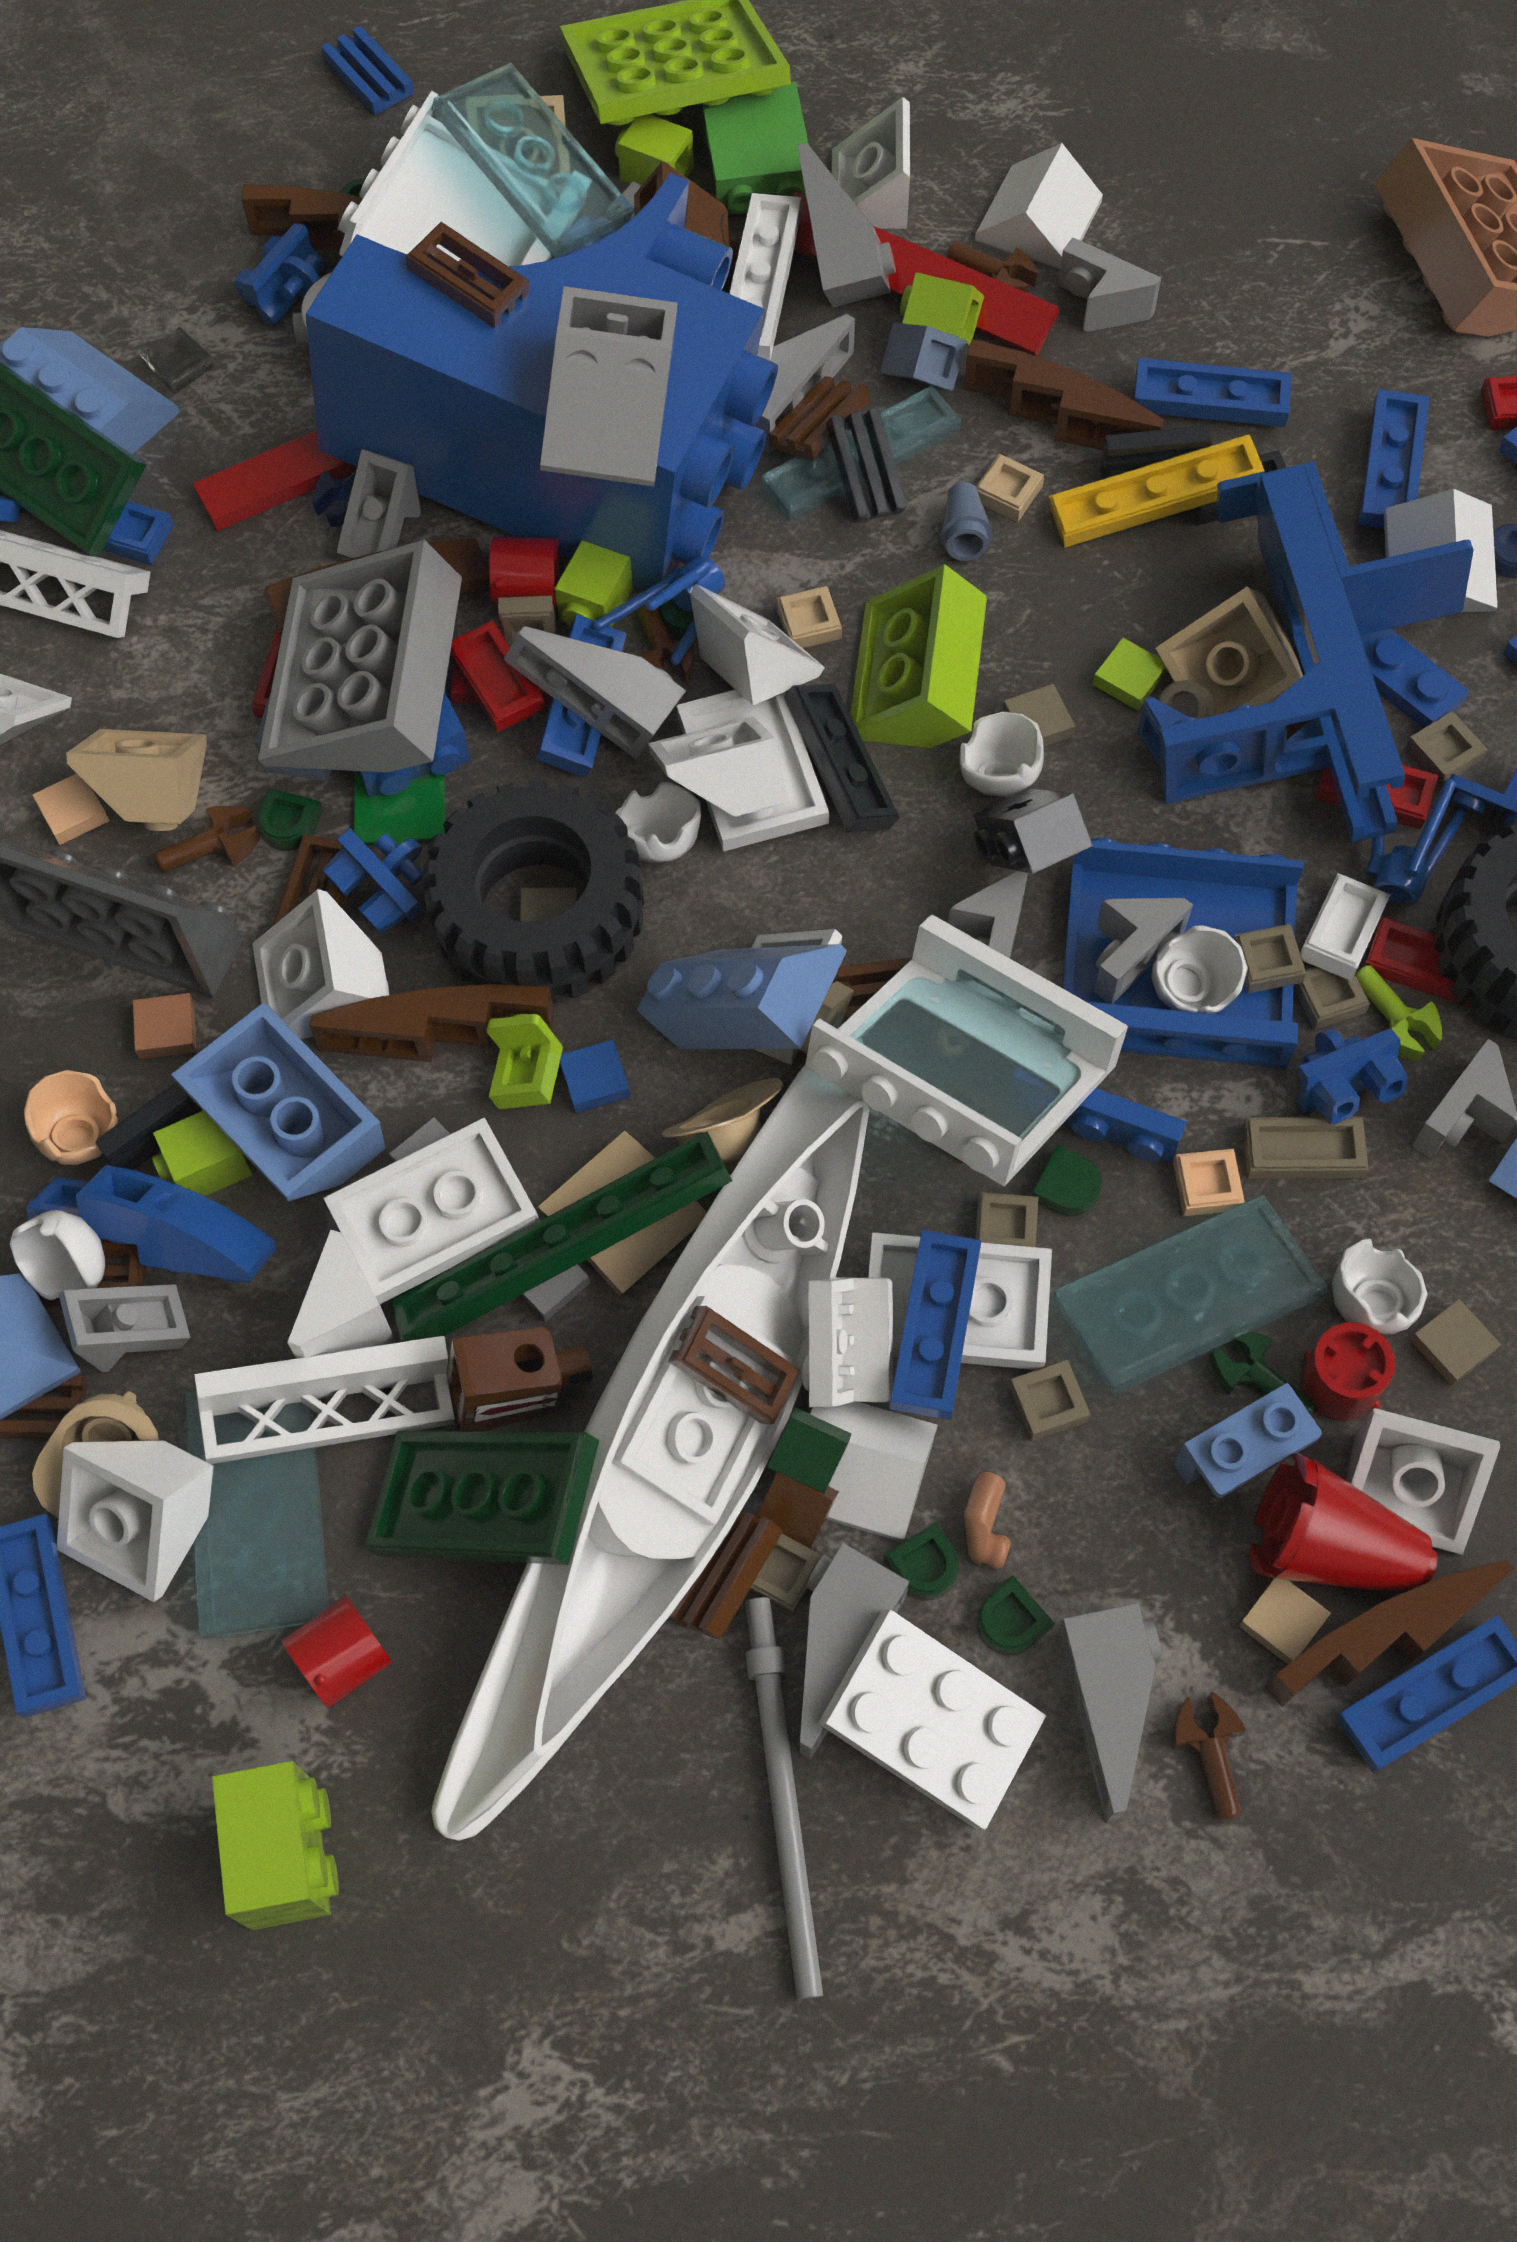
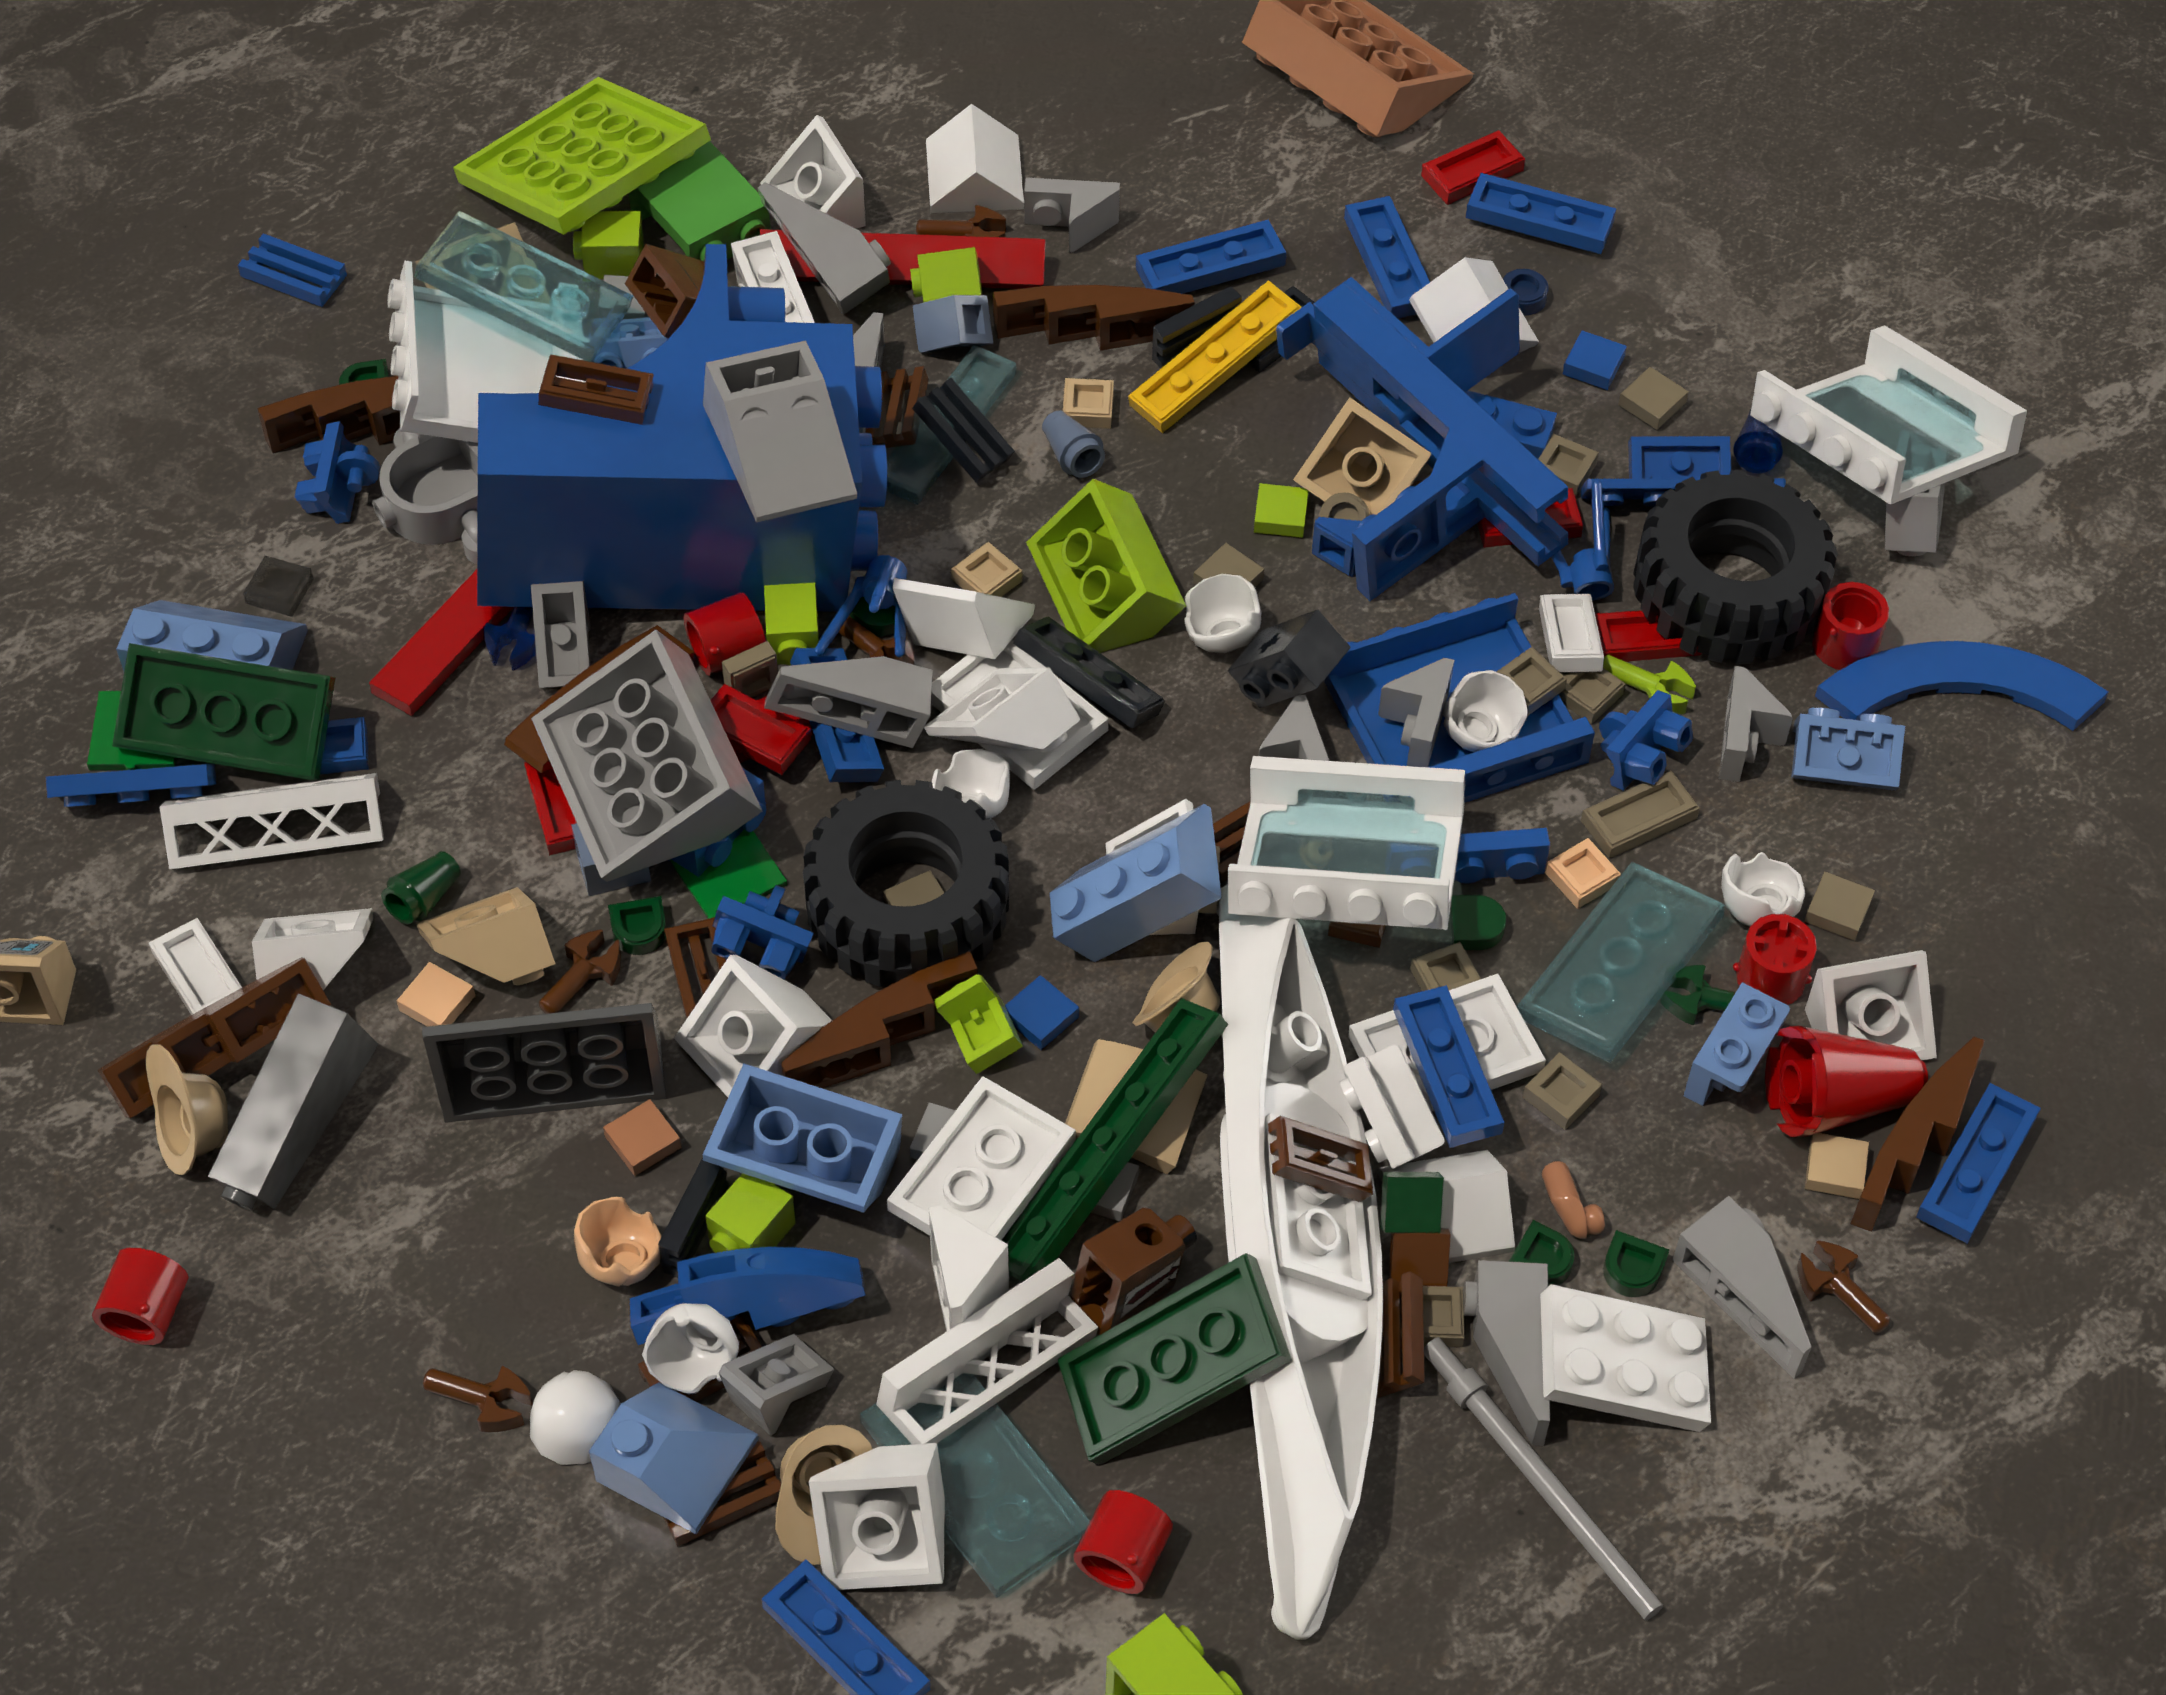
camera: 30 degrees left, 10 degrees down
none -> dark green cone [381,851,461,924]

